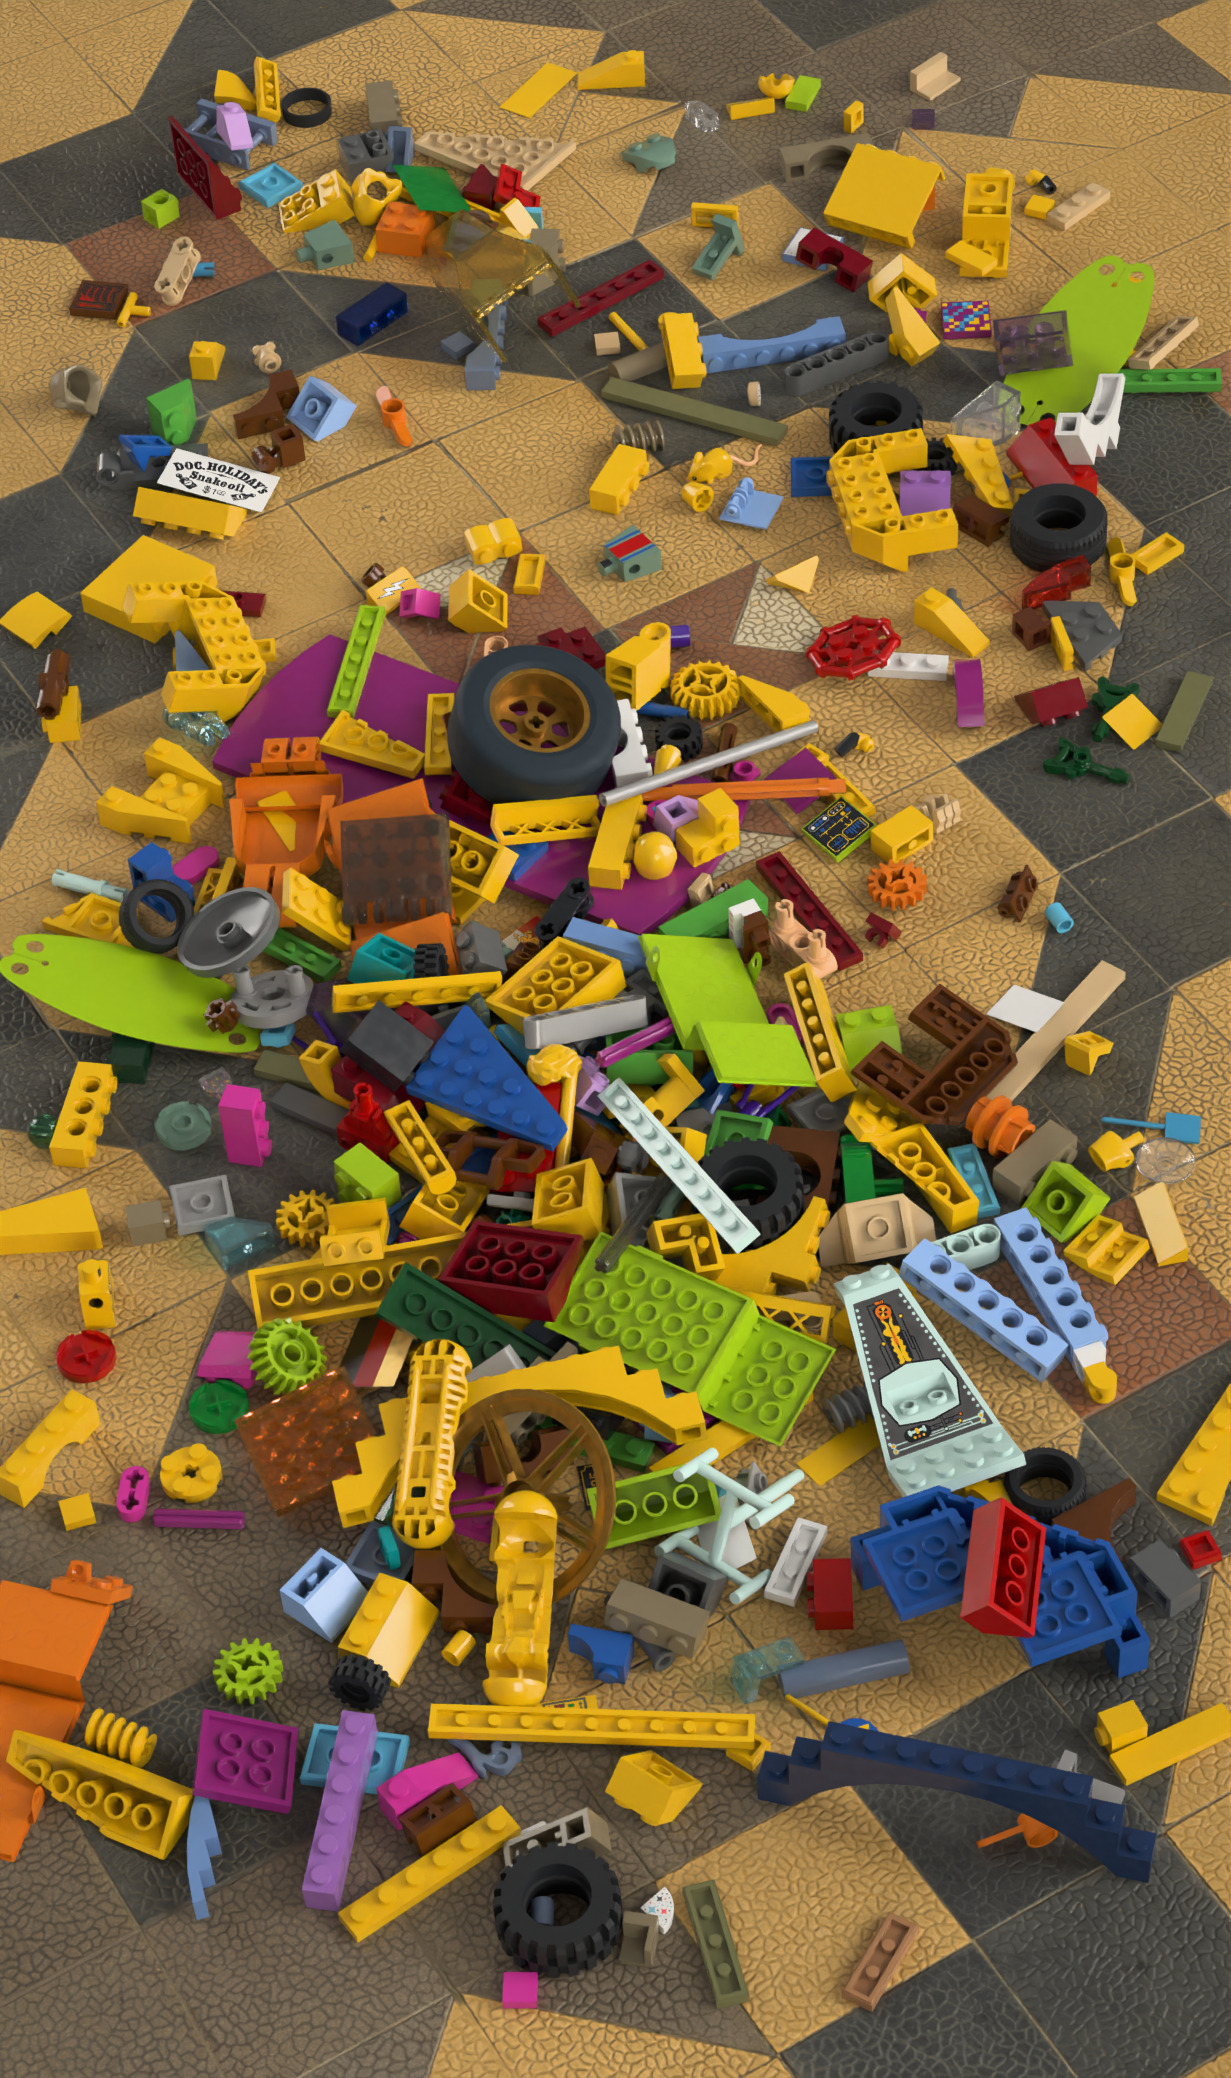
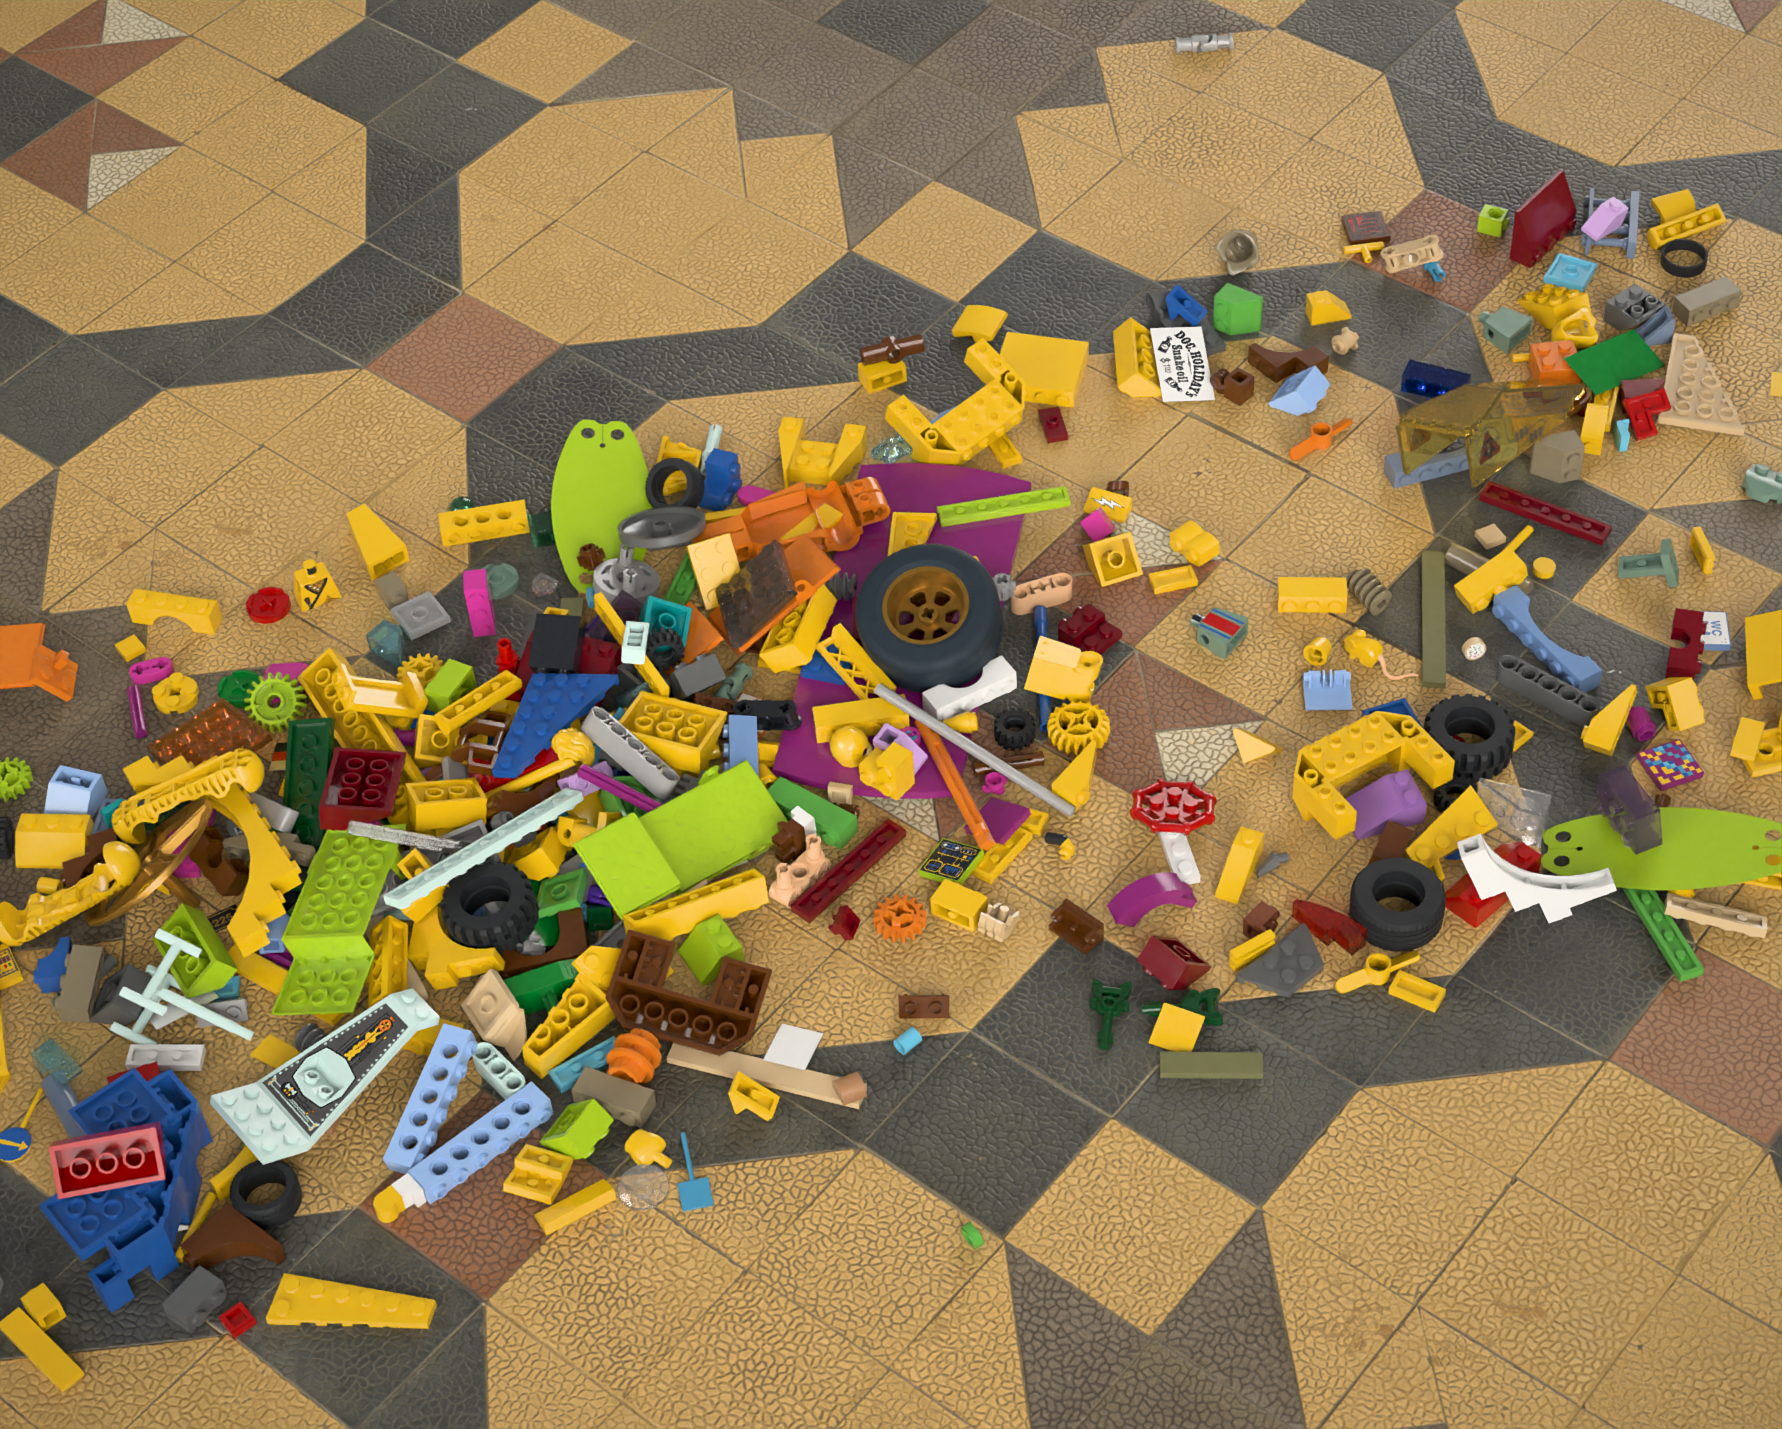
camera: 70 degrees right, 0 degrees up
dark purple brick [669,625,691,648] -> none
none -> light aqua slope [621,621,649,664]
none -> medium nougat brick [833,1071,867,1106]
none -> reddish brown hinge [1049,898,1104,955]

